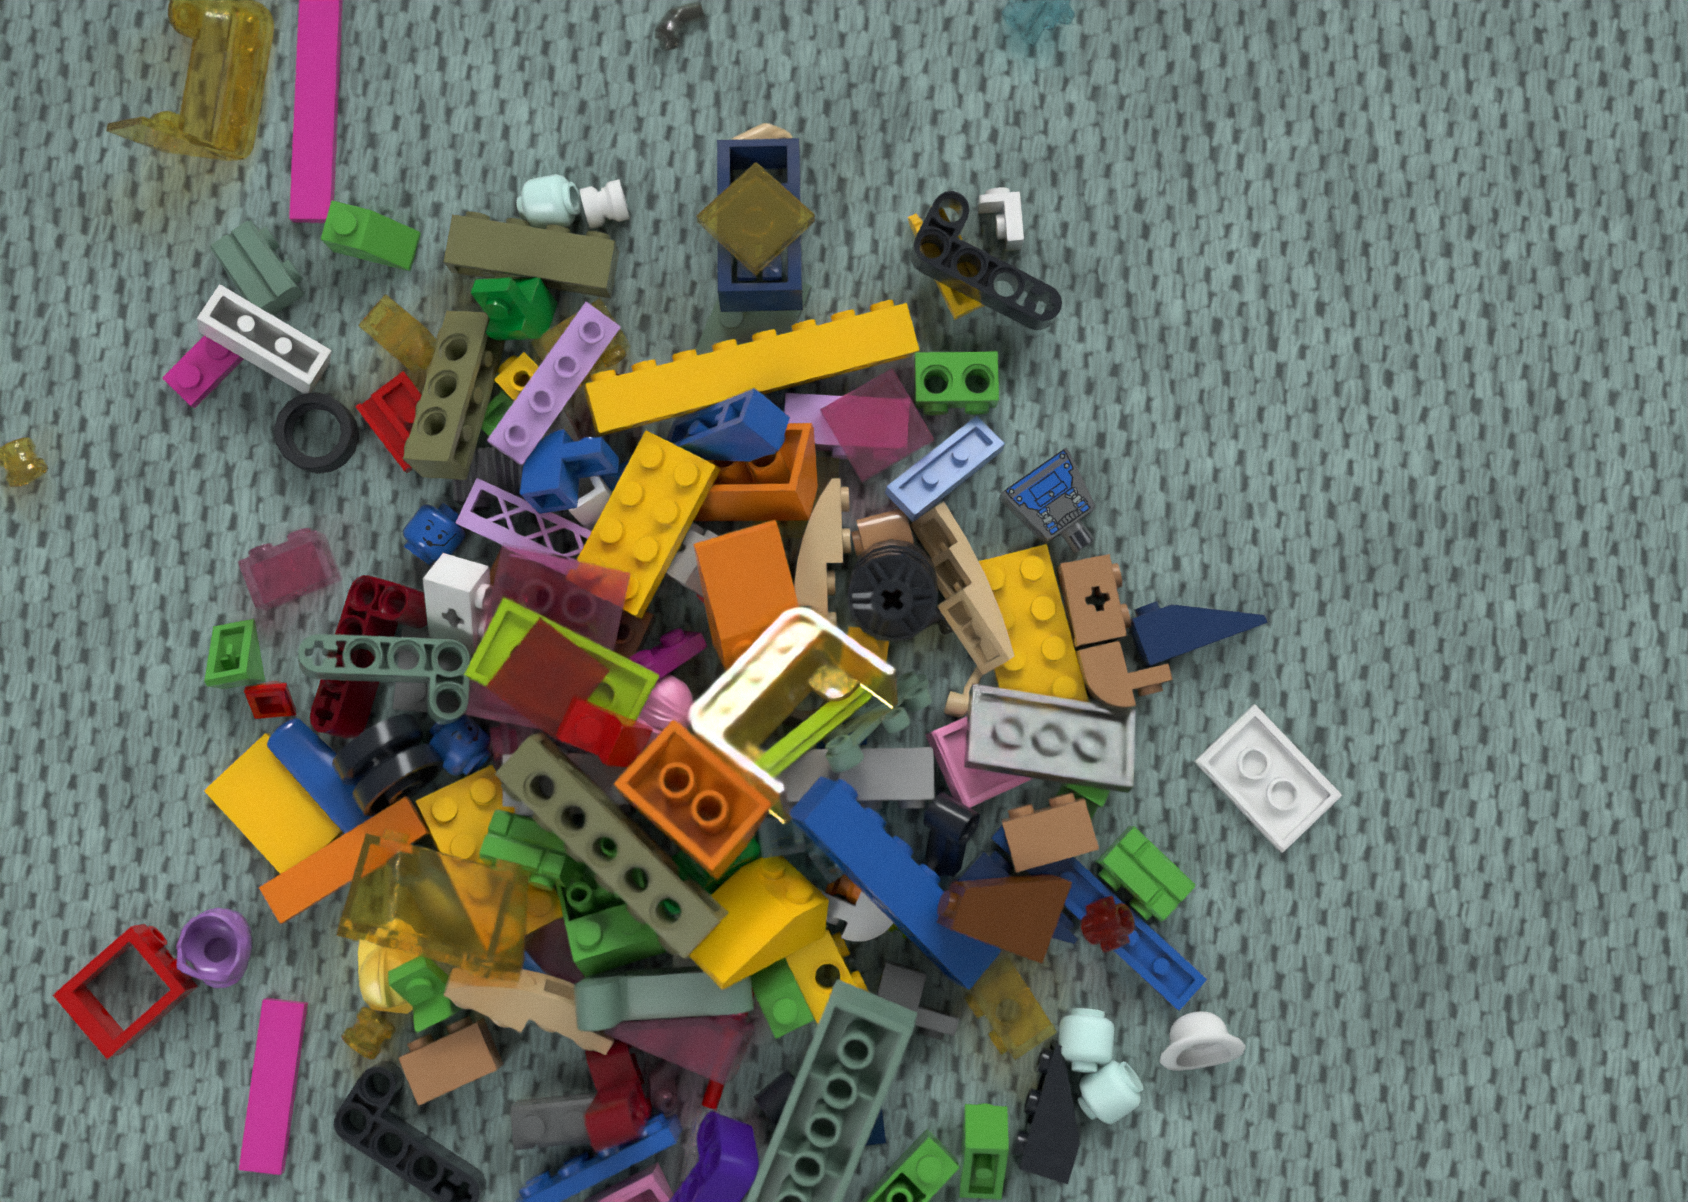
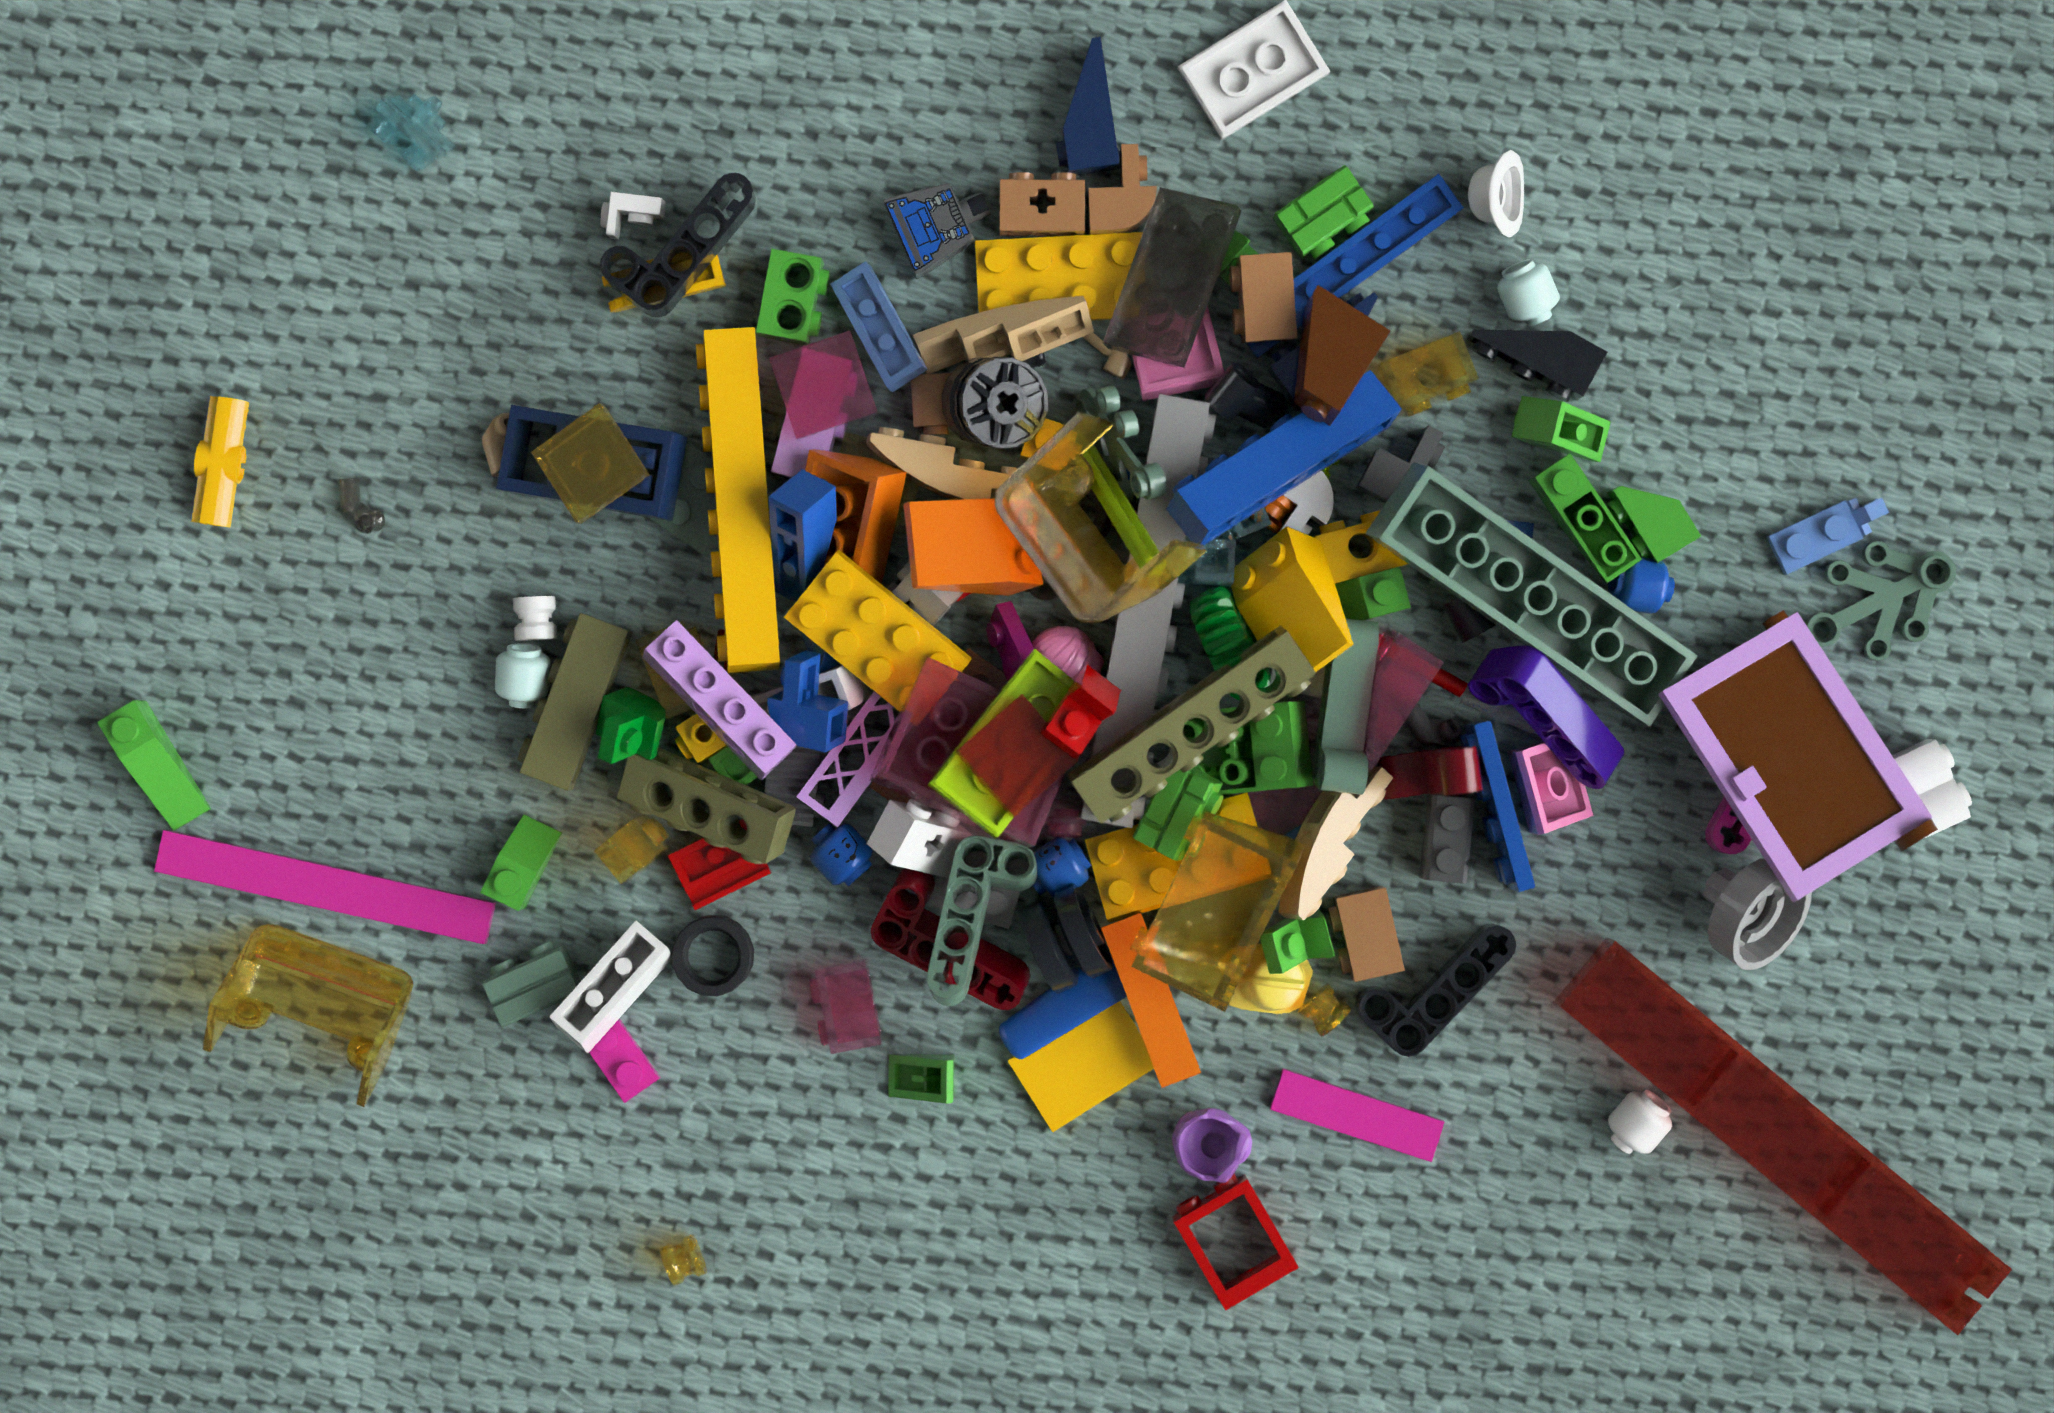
camera: 80 degrees left, 5 degrees up
red slope [244,681,296,719] -> none
orange slope [614,719,773,880] -> none
light aqua head [1058,1008,1114,1073] -> none
clear red gear [1081,896,1135,953] -> none

